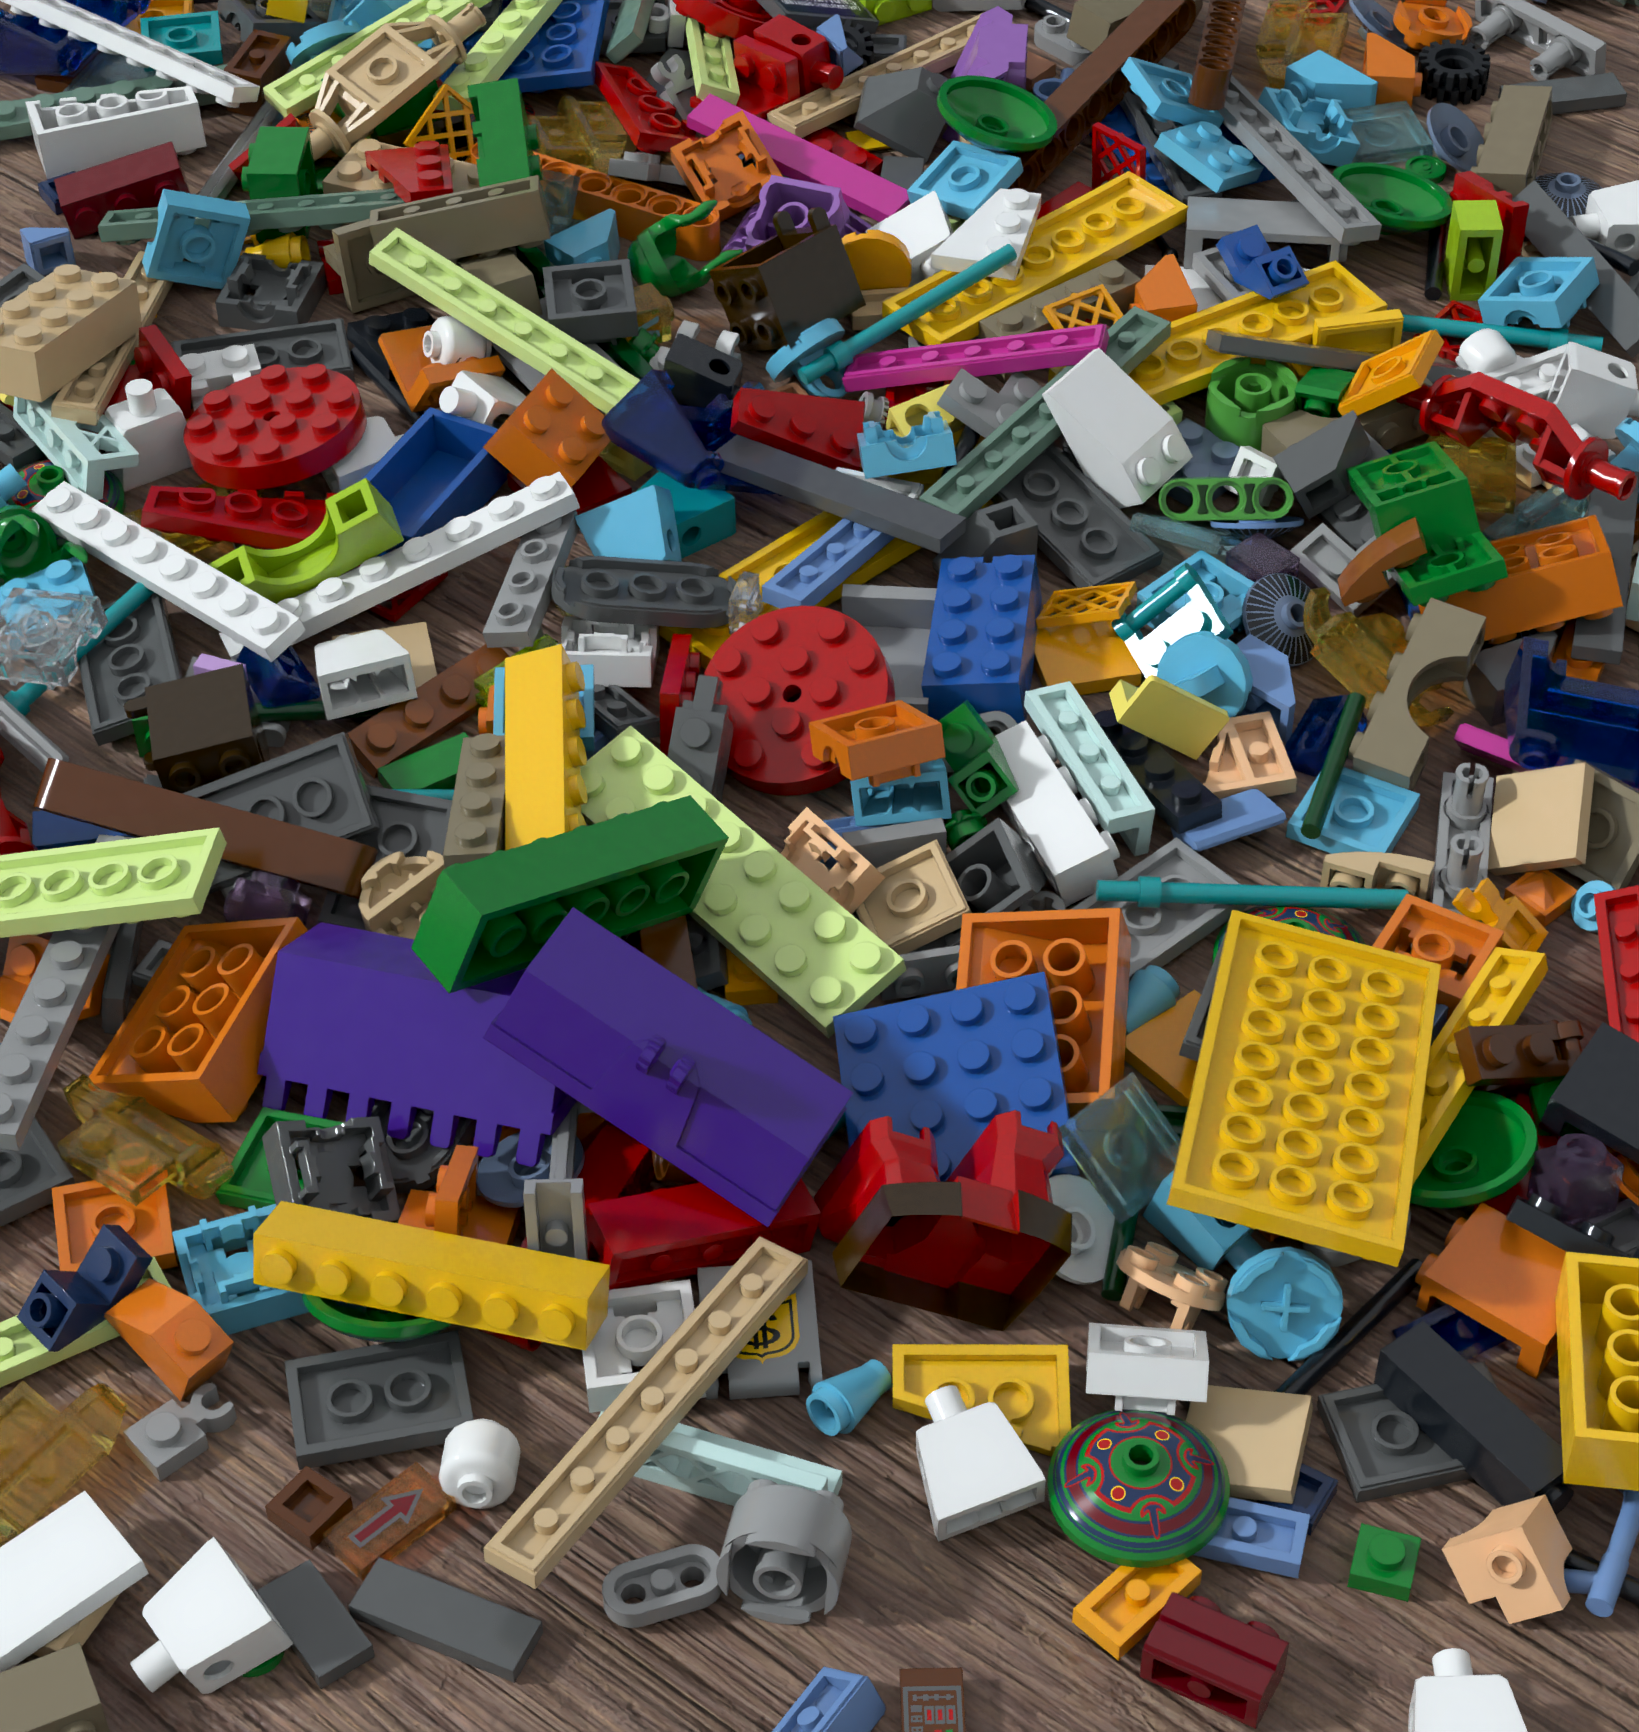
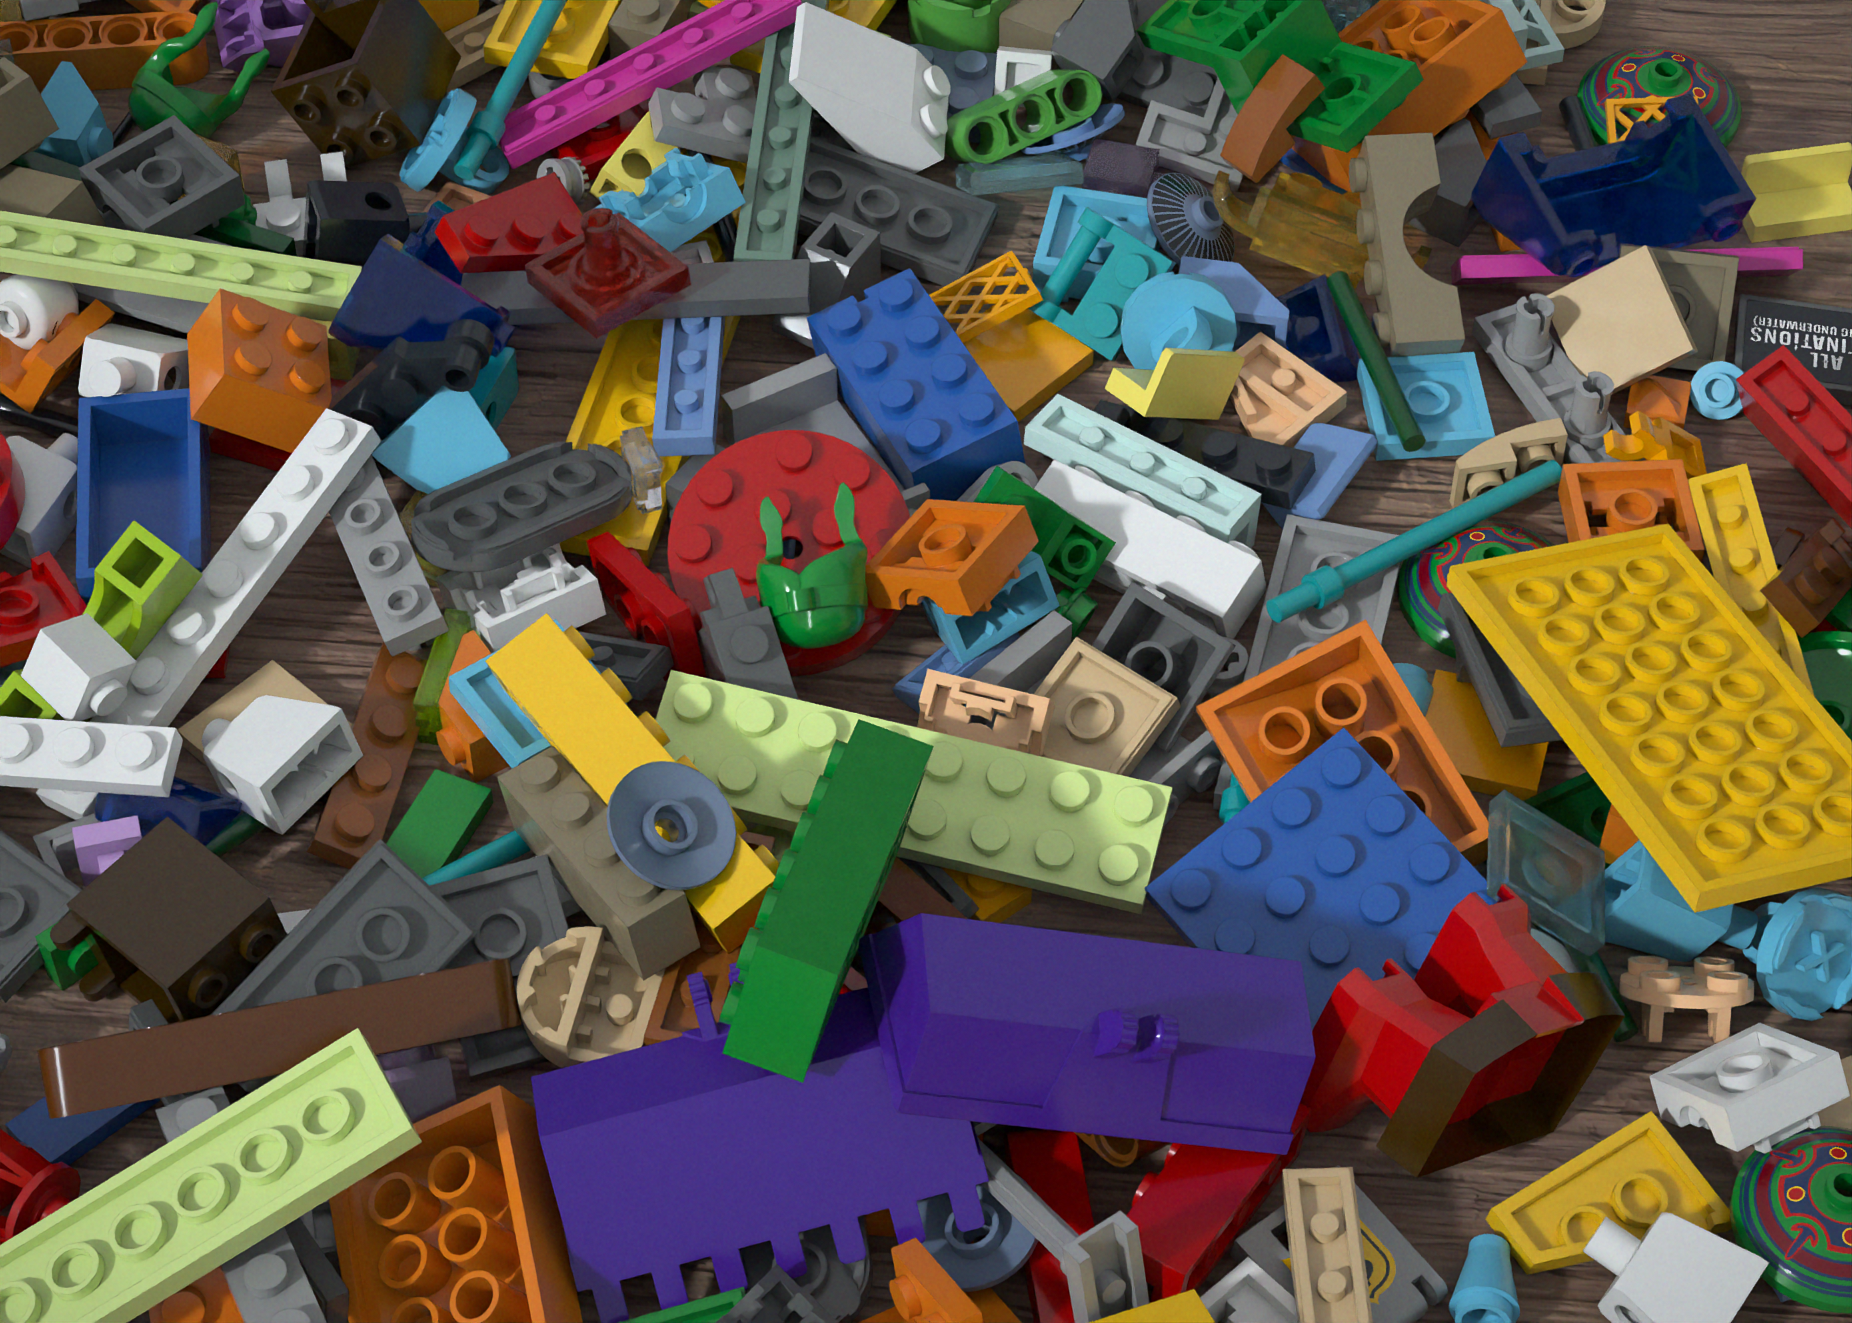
camera: 35 degrees left, 5 degrees up
none -> white brick [21,613,137,721]
none -> black plate [328,319,495,465]
none -> clear red plate [525,208,691,339]
none -> sand blue dish [606,761,736,890]
none -> green hair [756,482,868,649]

